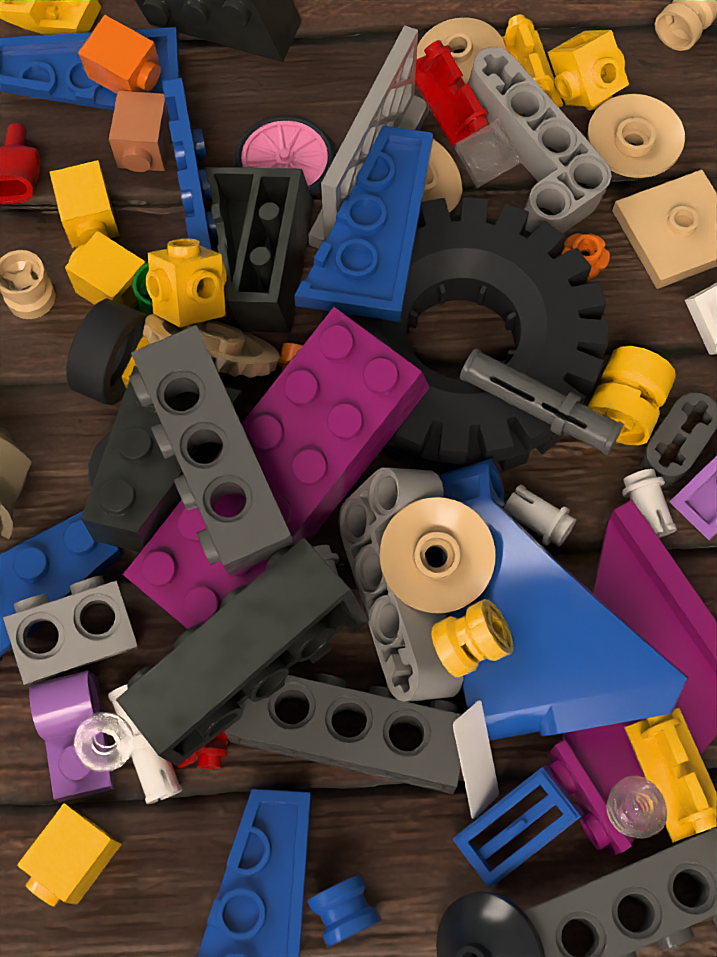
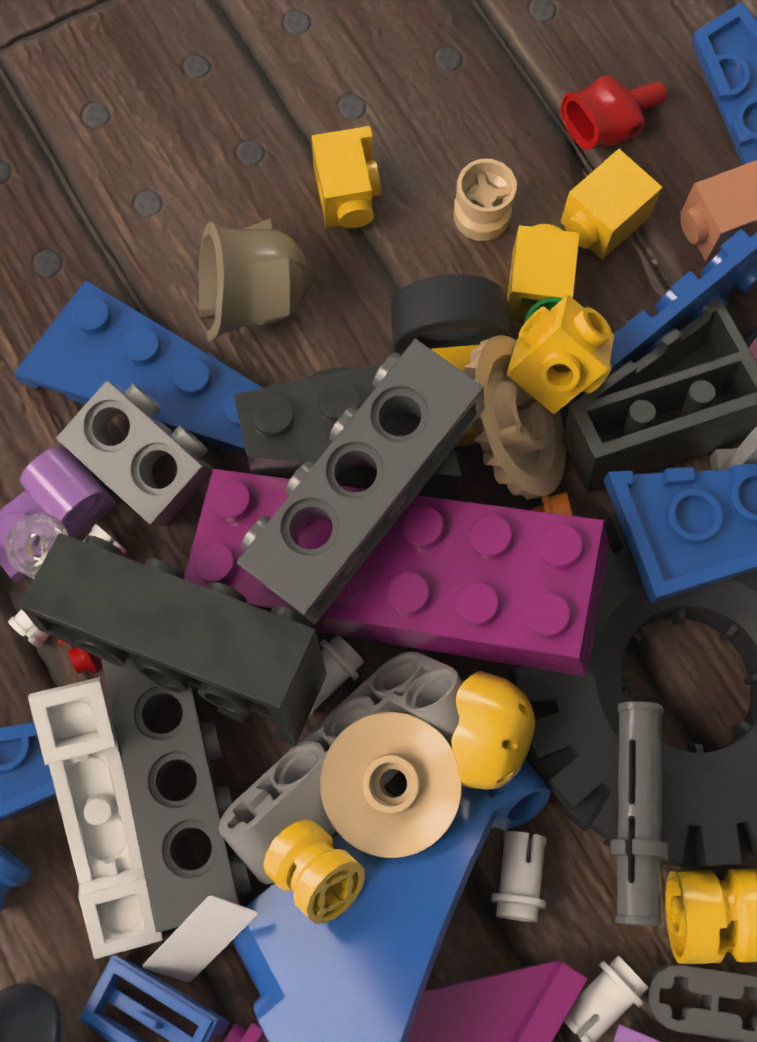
camera: 60 degrees right, 5 degrees up
none -> white slope [28,677,163,959]
none -> yellow helmet [451,671,535,790]

